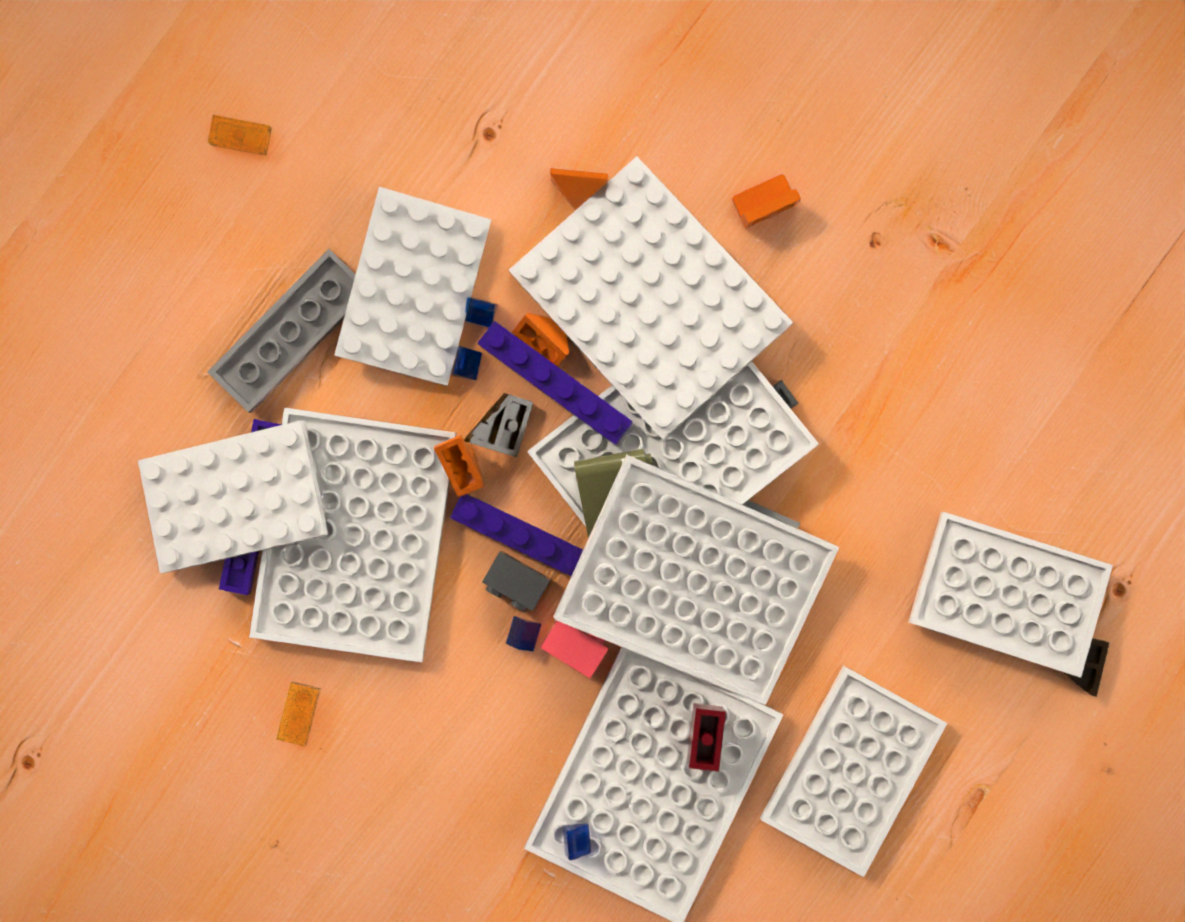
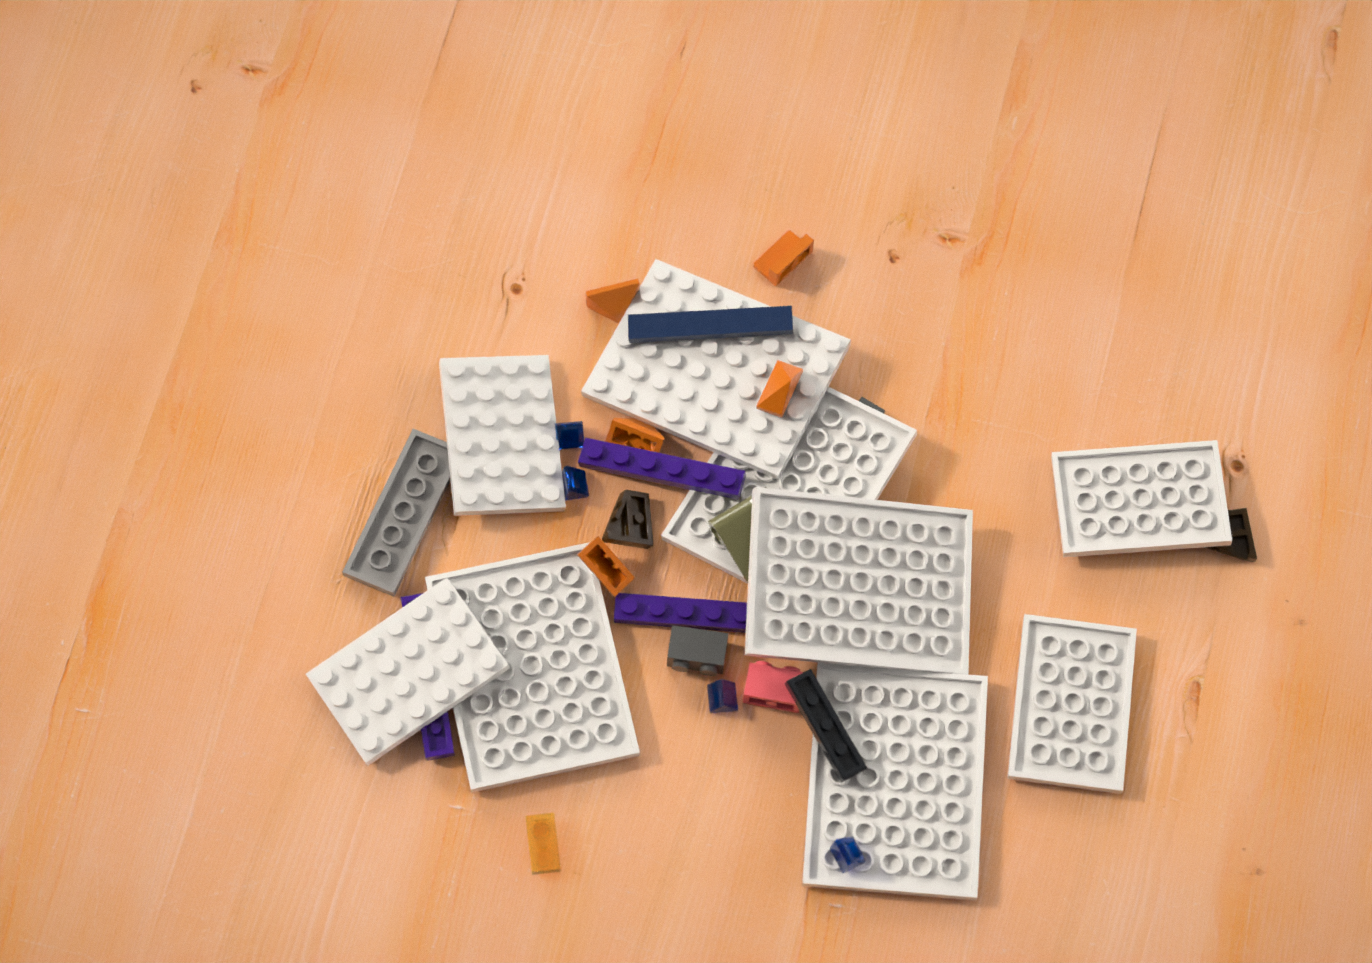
camera: 25 degrees left, 20 degrees down
clear yellow plate [208,115,272,156] -> none
dark red brick [687,703,726,772] -> none
none -> dark blue tile [628,306,793,343]
none -> orange slope [756,360,803,418]
none -> black tile [785,669,867,783]

